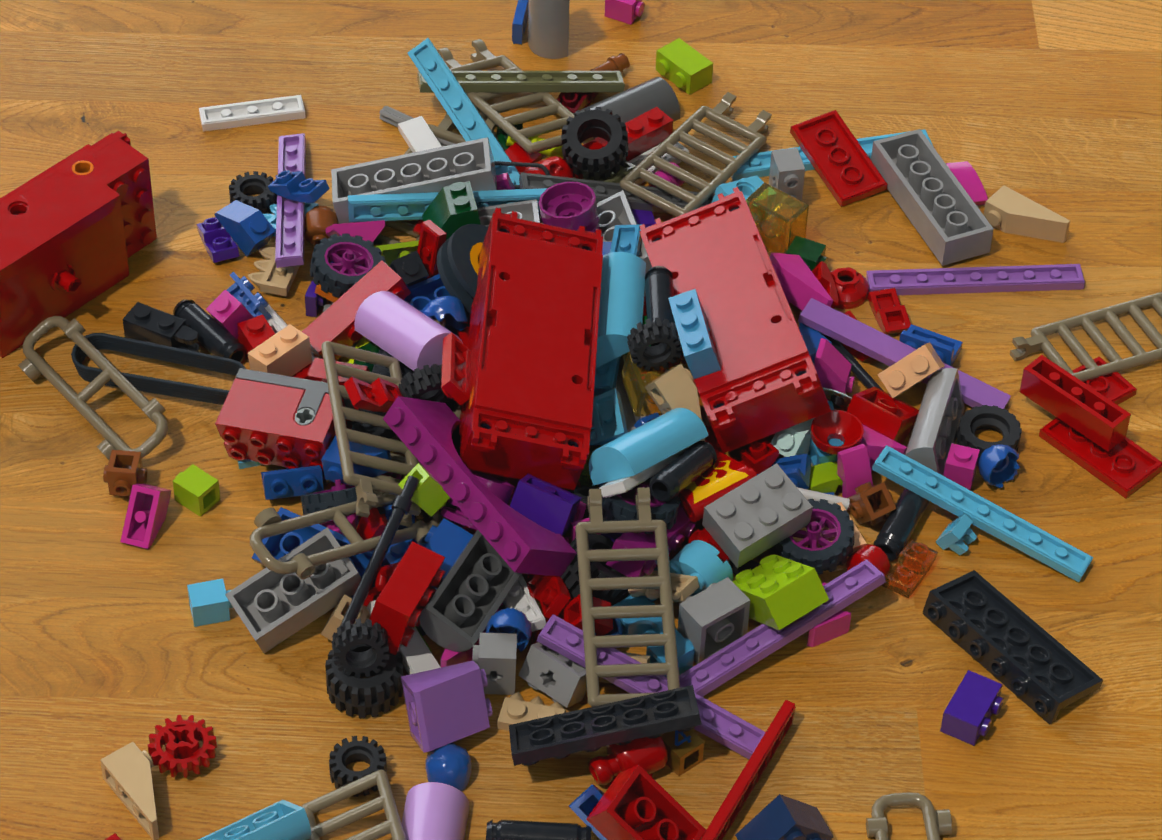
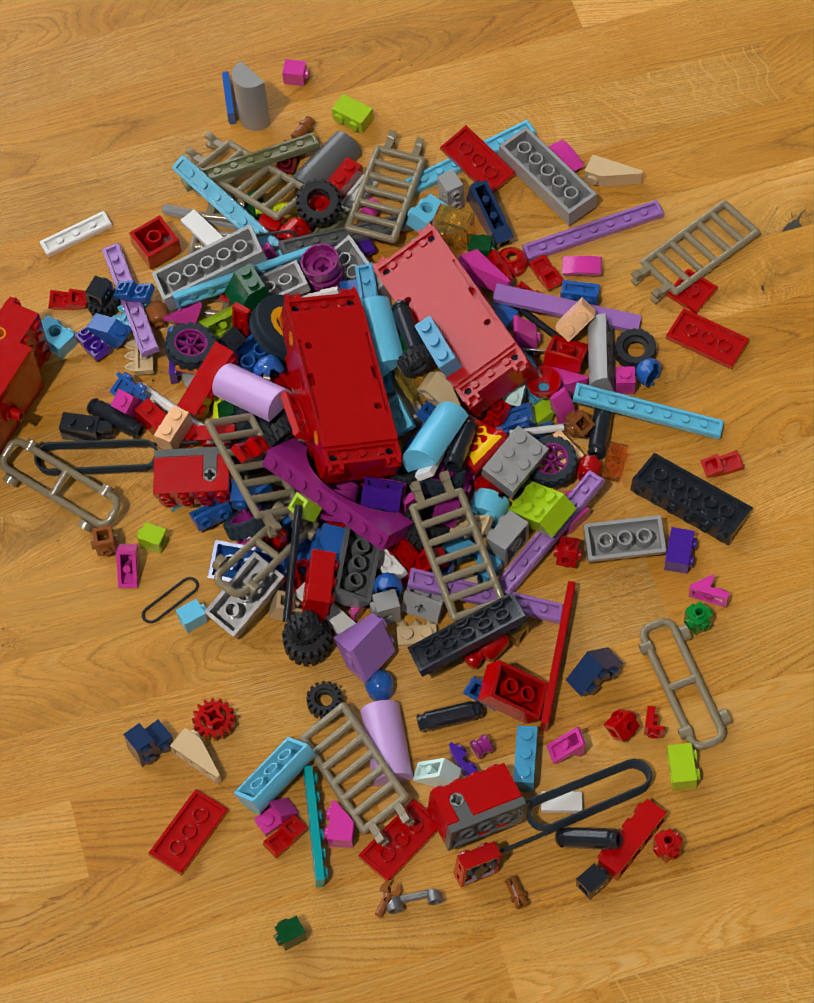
camera: 10 degrees left, 15 degrees up
medium azure tile [936,514,977,555] -> none
red brick [1019,355,1131,452] -> none
none -> medium azure brick [41,315,77,359]
none -> red slope [48,288,86,310]
none -> black brick [85,275,114,308]
none -> dark blue brick [123,719,174,767]
none -> red brick [129,215,181,269]
none -> black piece [142,577,199,623]
none -> dark blue slope [467,180,514,249]
none -> red brick [553,536,582,568]
none -> dark pink slope [562,256,602,277]
none -> light grey brick [583,515,666,563]
none -> green brick [684,601,713,636]
none -> dark pink slope [688,574,729,608]
none -> red slope [700,450,744,478]

